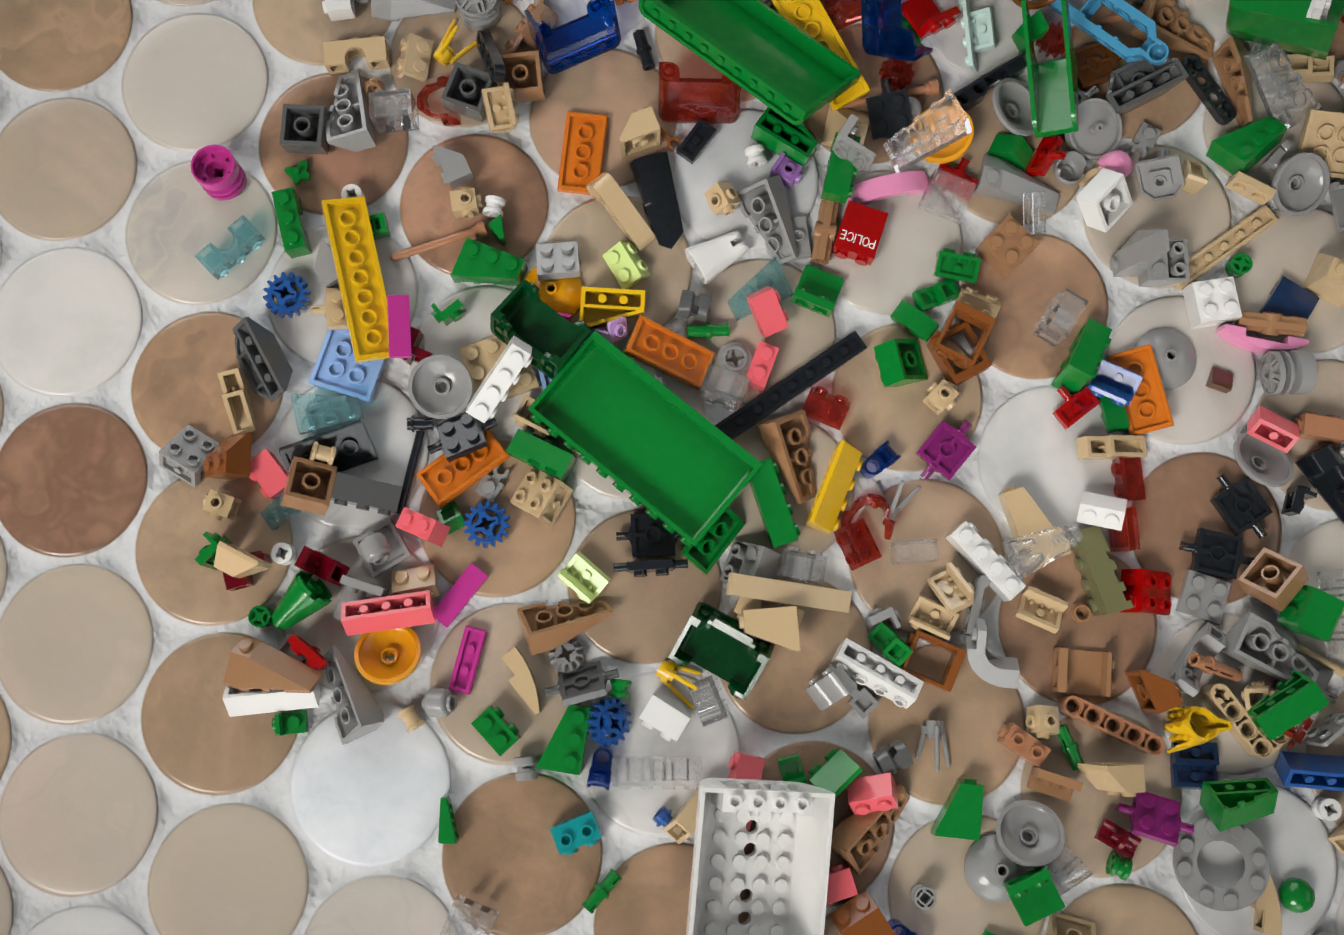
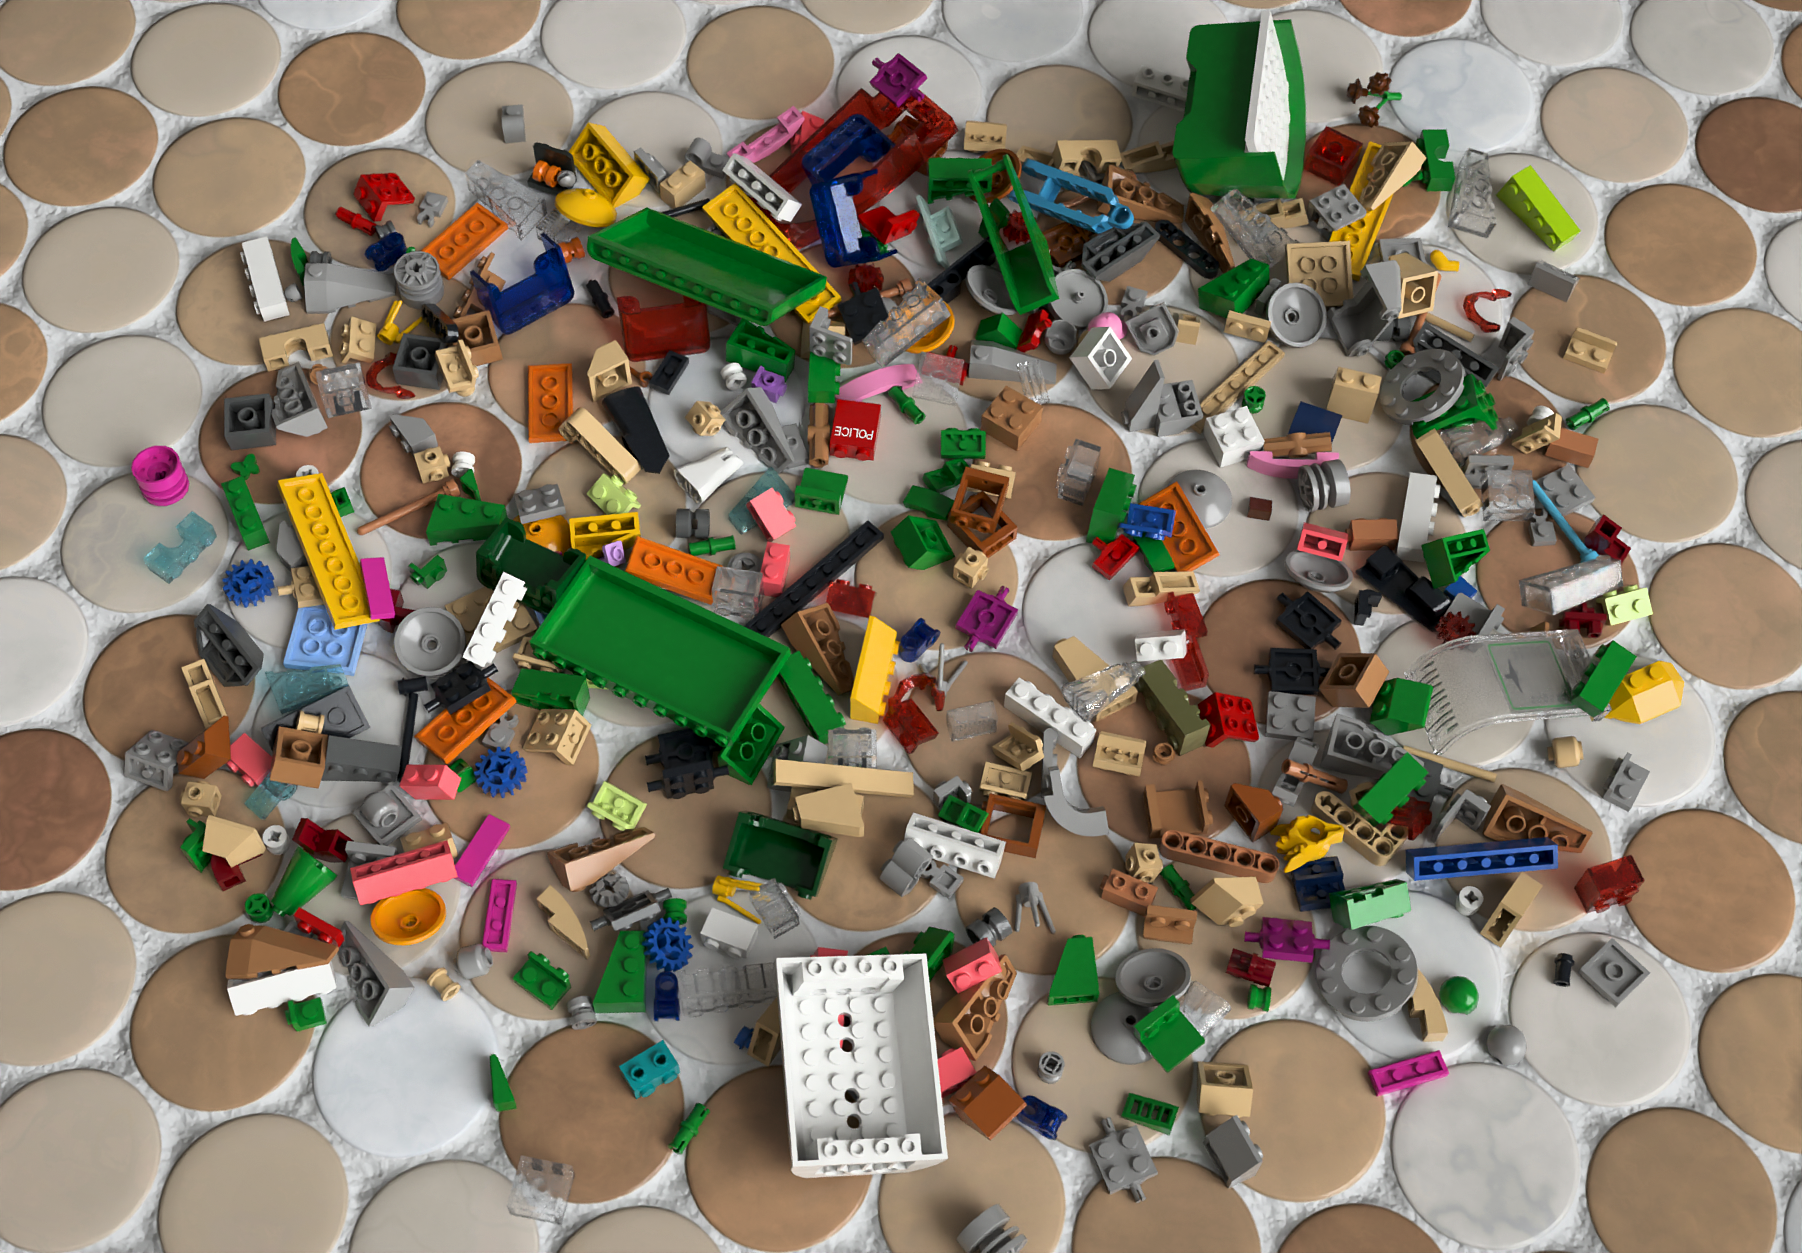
camera: 10 degrees left, 20 degrees down
none -> green pin [888,386,926,424]

